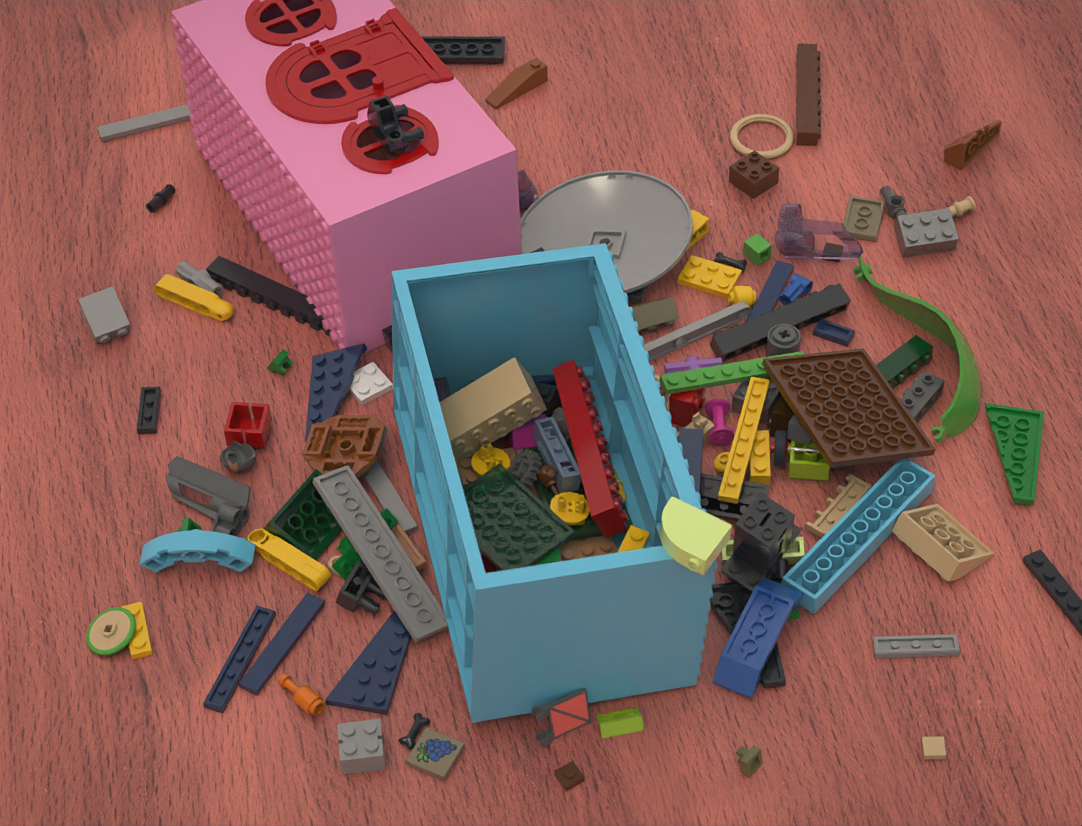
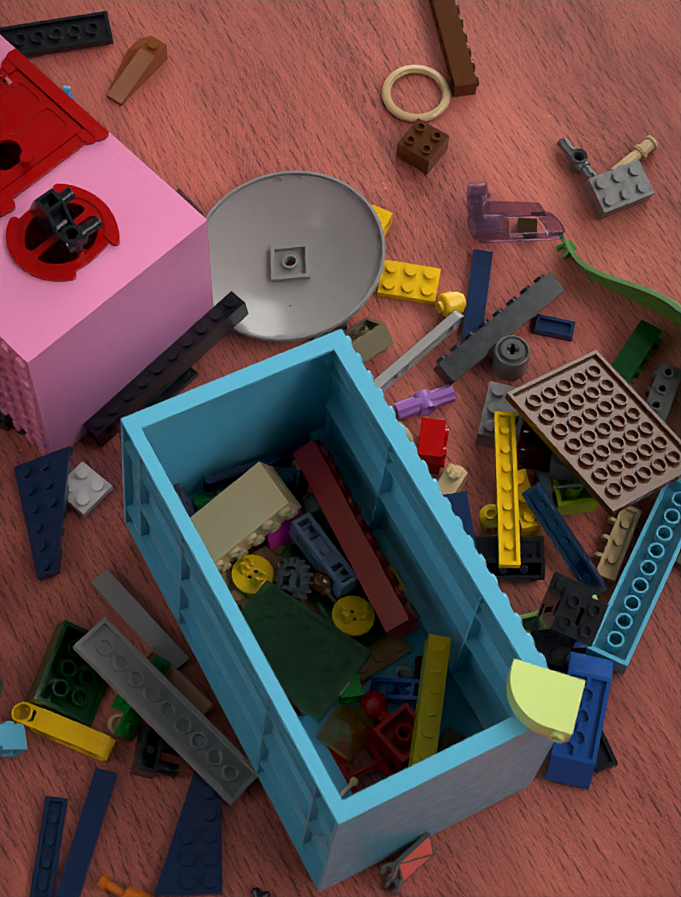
camera: 20 degrees left, 15 degrees up
dark orange piece [302,415,387,479] -> none
lime slope [596,707,644,738] -> none
bright green plate [660,351,804,395] -> none
dark pink hose [704,398,734,446] -> none
black piece [714,252,747,272] -> none
olive tile [736,746,763,777] -> none
bright green brick [743,234,772,266] -> none
blue piece [779,273,813,305] -> none
dark tan tile [841,196,885,242] -> none
dark orange wedge [943,120,1002,170] -> none
none -> dark blue tile [522,482,609,596]

